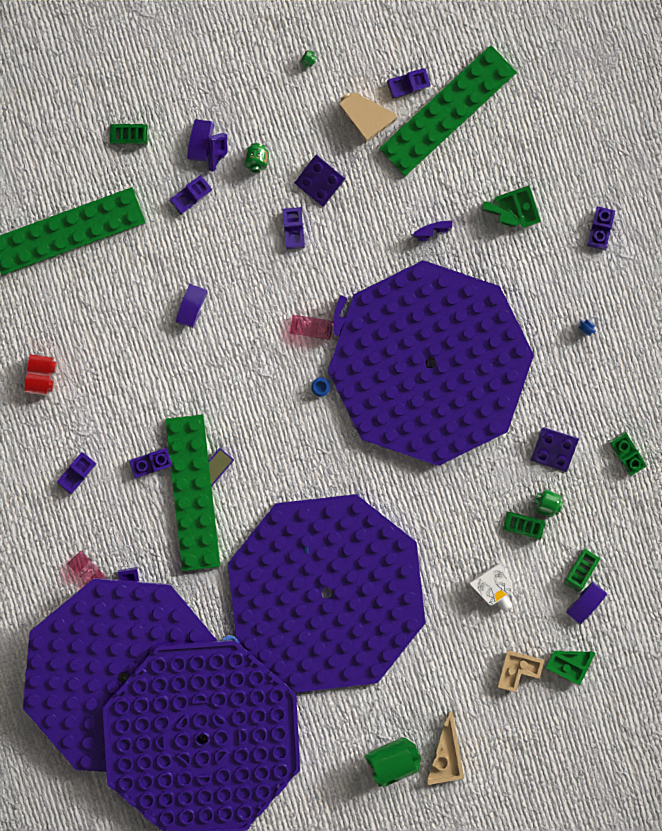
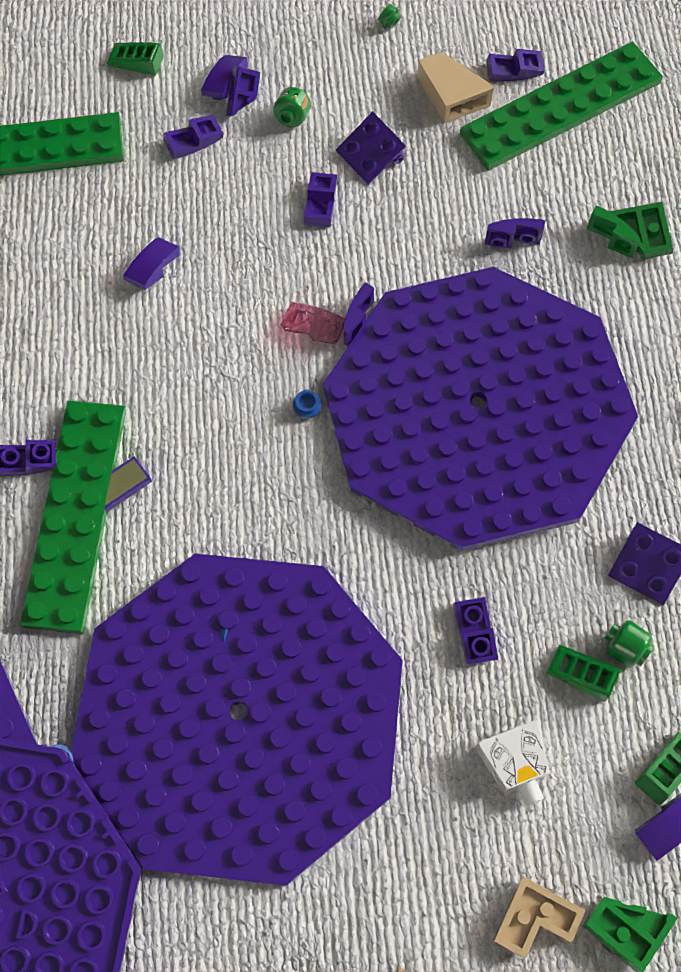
camera: 15 degrees right, 20 degrees down
none -> dark purple slope [453,597,498,665]

